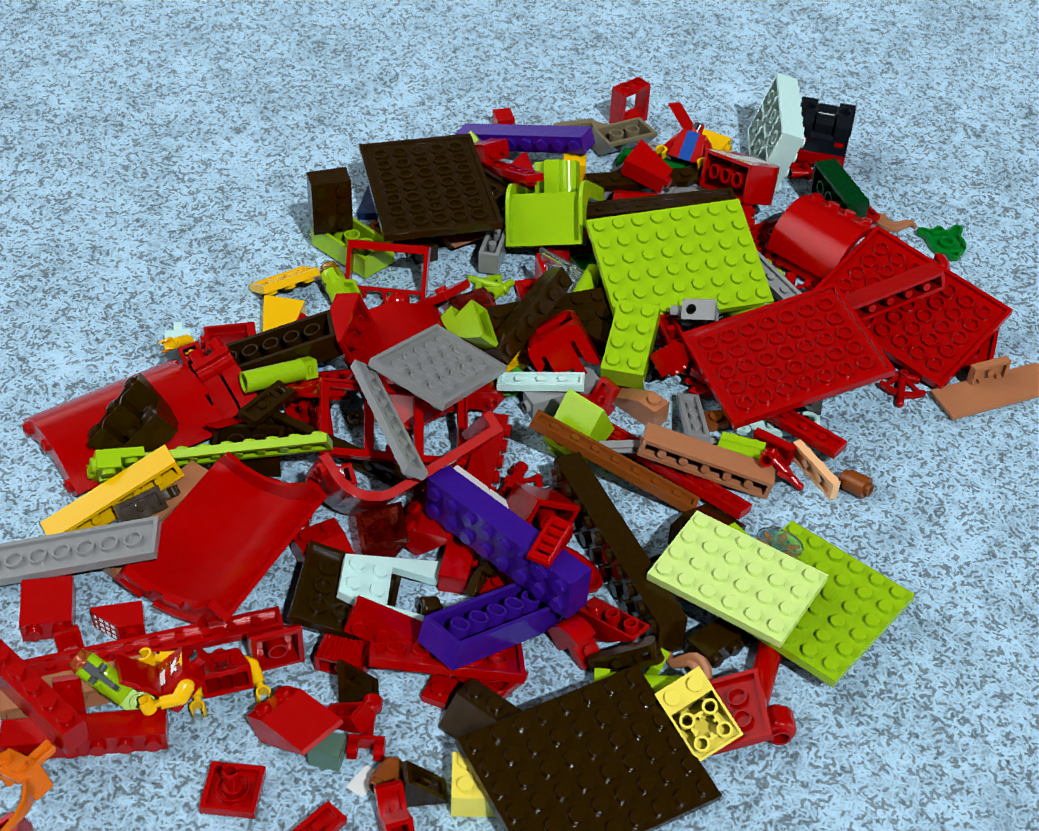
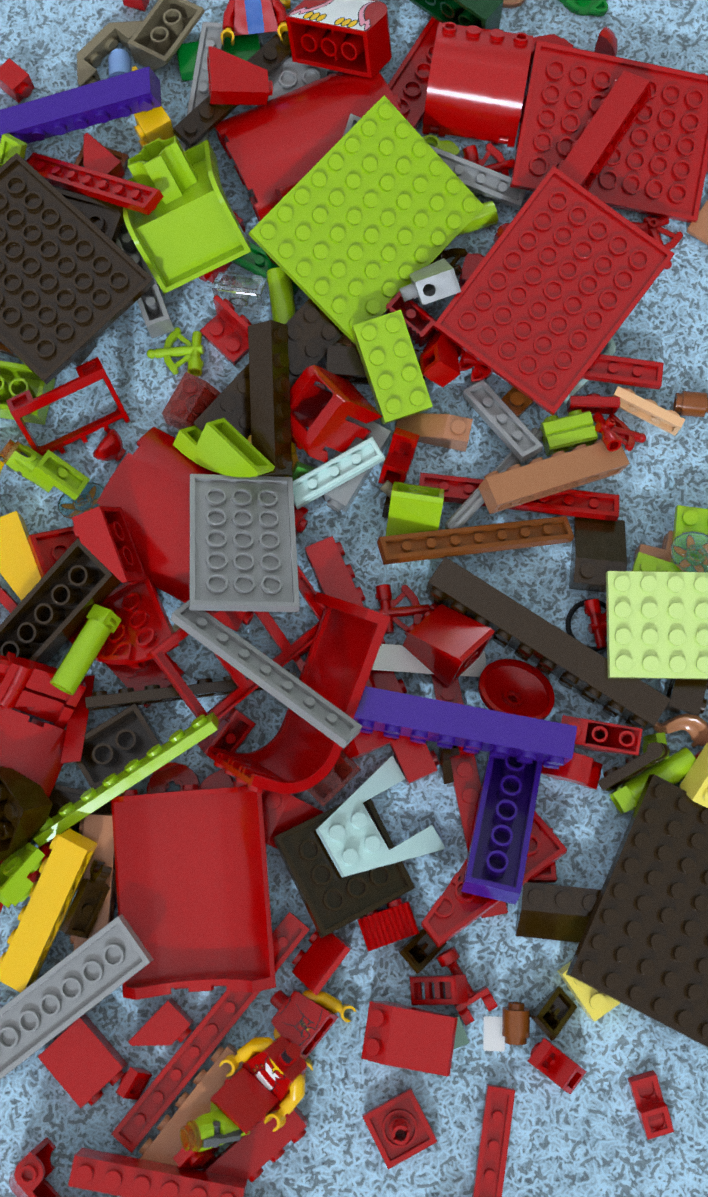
camera: 30 degrees left, 35 degrees up
dark brown plate [238,380,297,428] -> none
red brick [344,595,423,644] -> none
dark brown piece [416,596,443,616] -> none
red plate [419,279,471,305] -> none
red brick [474,138,509,164] -> none
red slope [527,515,574,568] -> none
dark brown plate [586,187,736,220] -> none

